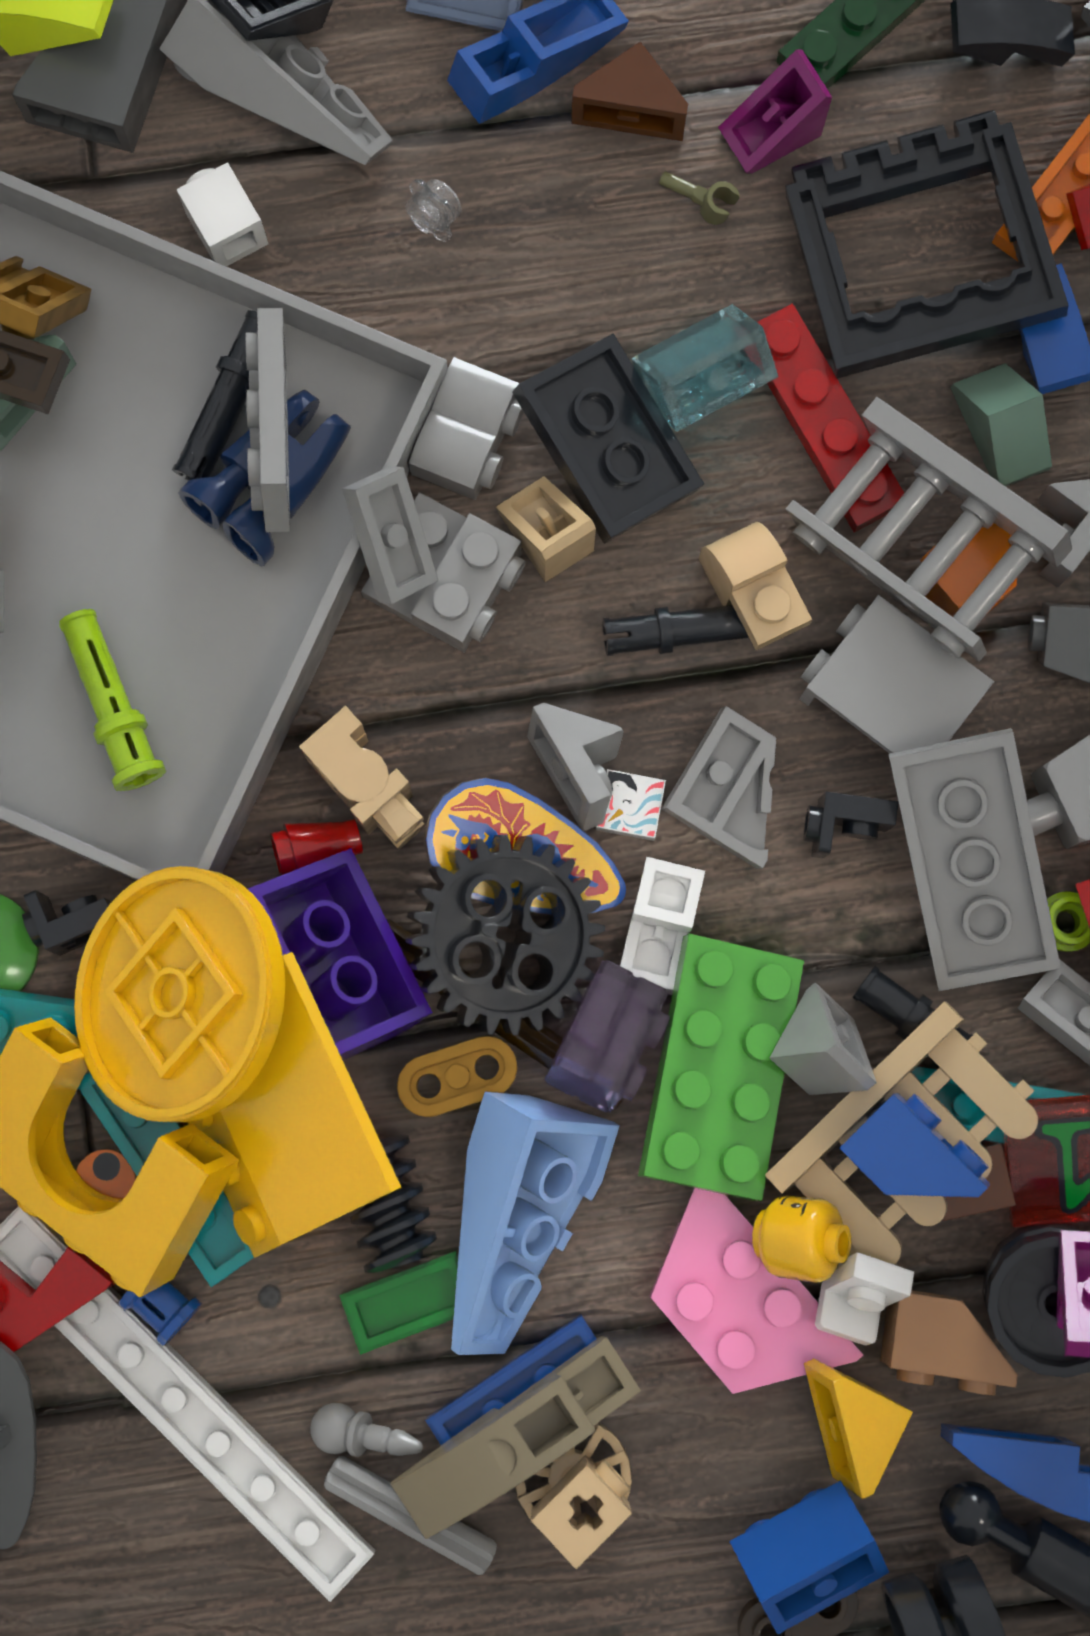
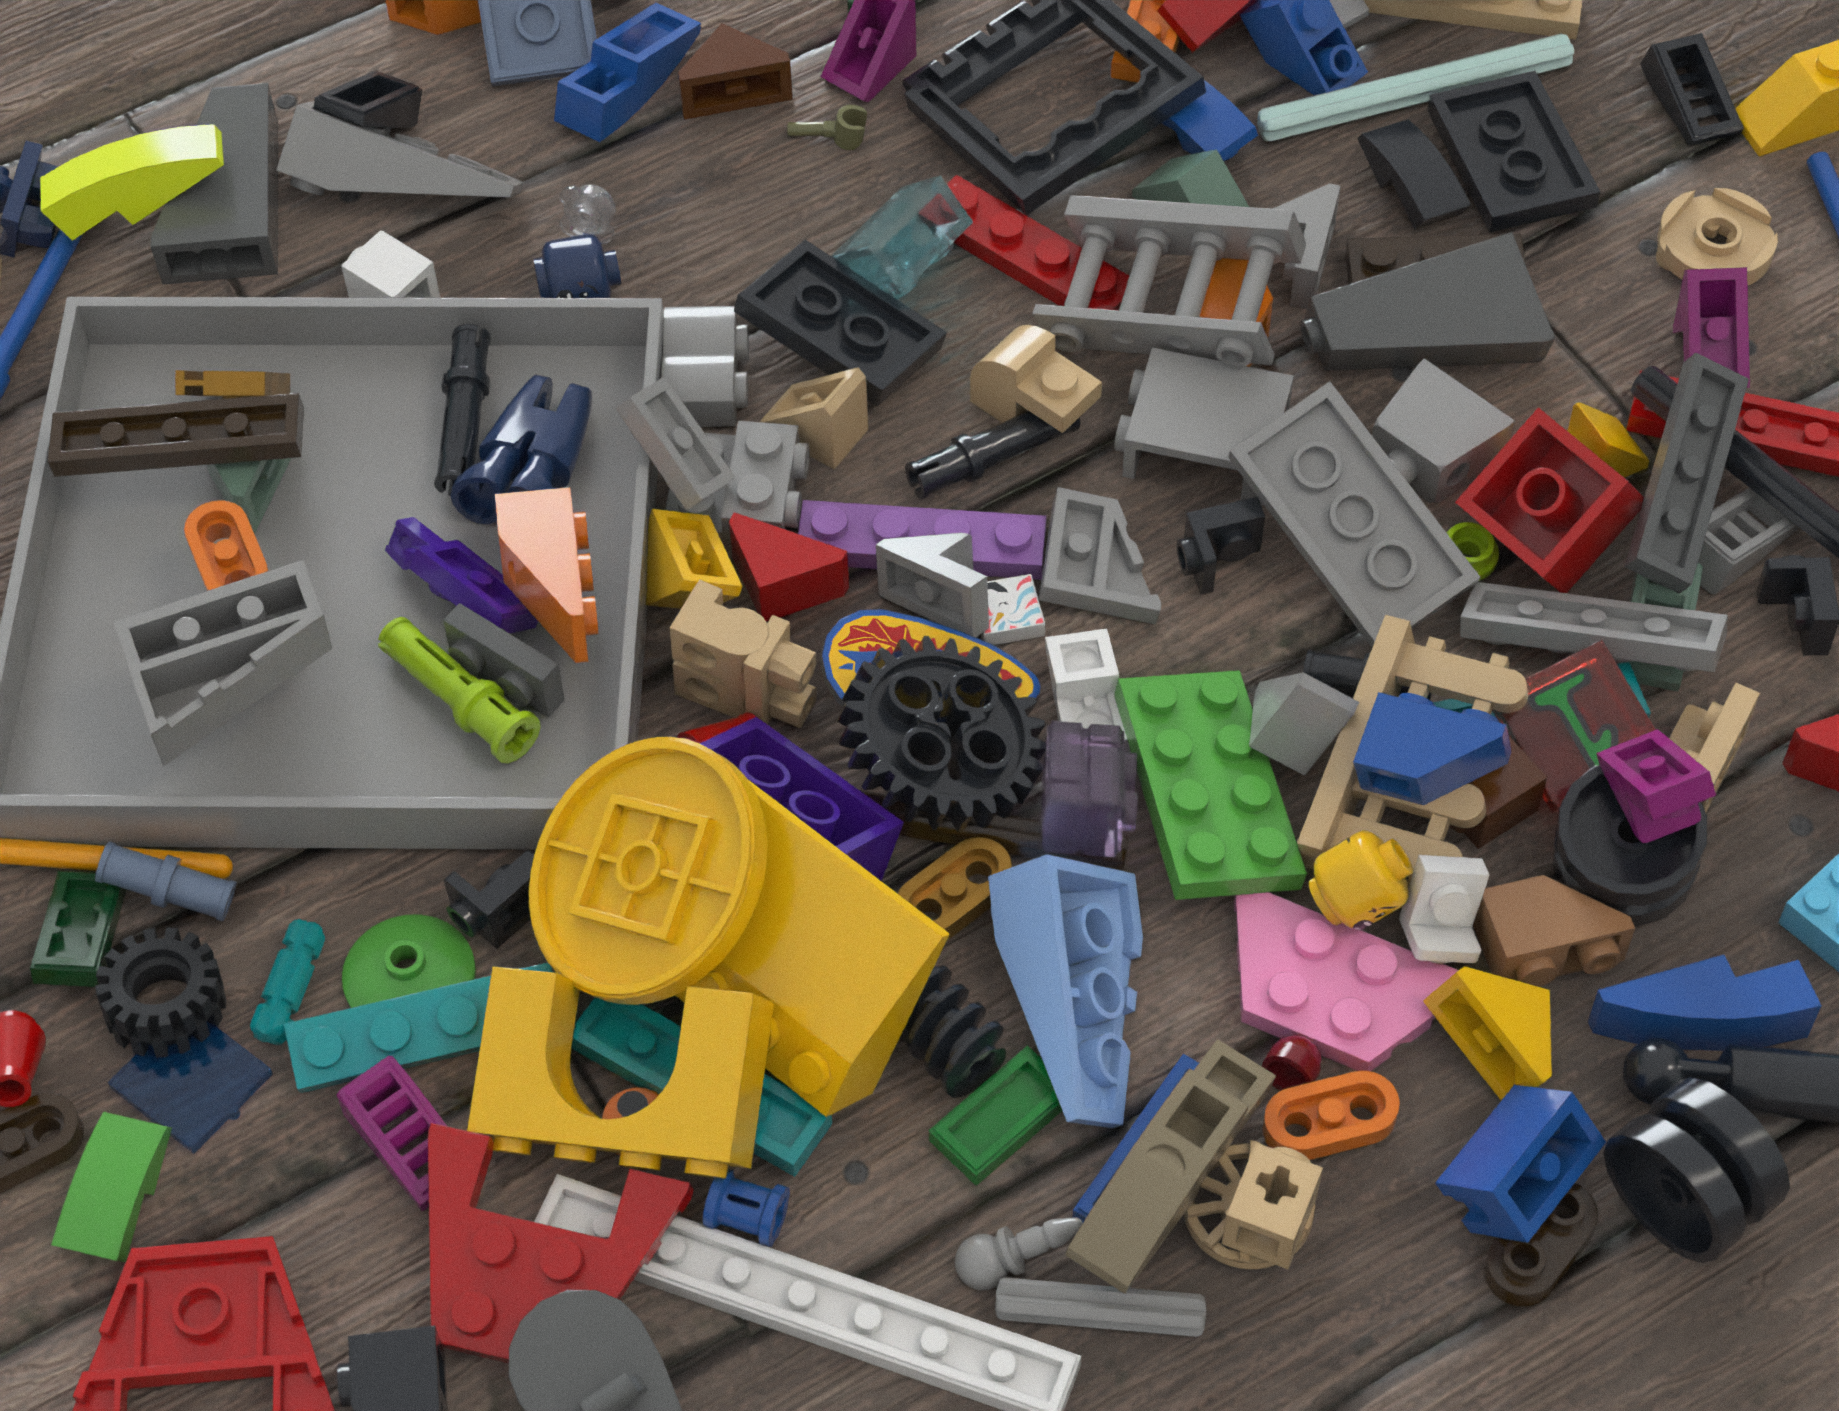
camera: 20 degrees left, 25 degrees down
light grey plate [246,308,290,532] -> none
none -> dark purple hinge [385,517,538,634]
none -> dark grey plate [443,603,564,717]
none -> slope [495,487,599,663]
none -> dark blue head [533,234,621,298]
none -> yellow slope [646,509,743,609]
none -> red slope [729,512,849,622]
none -> medium lavender plate [798,500,1046,580]
none -> dark red hinge [1262,1035,1322,1091]
none -> orange plate [1263,1070,1400,1160]

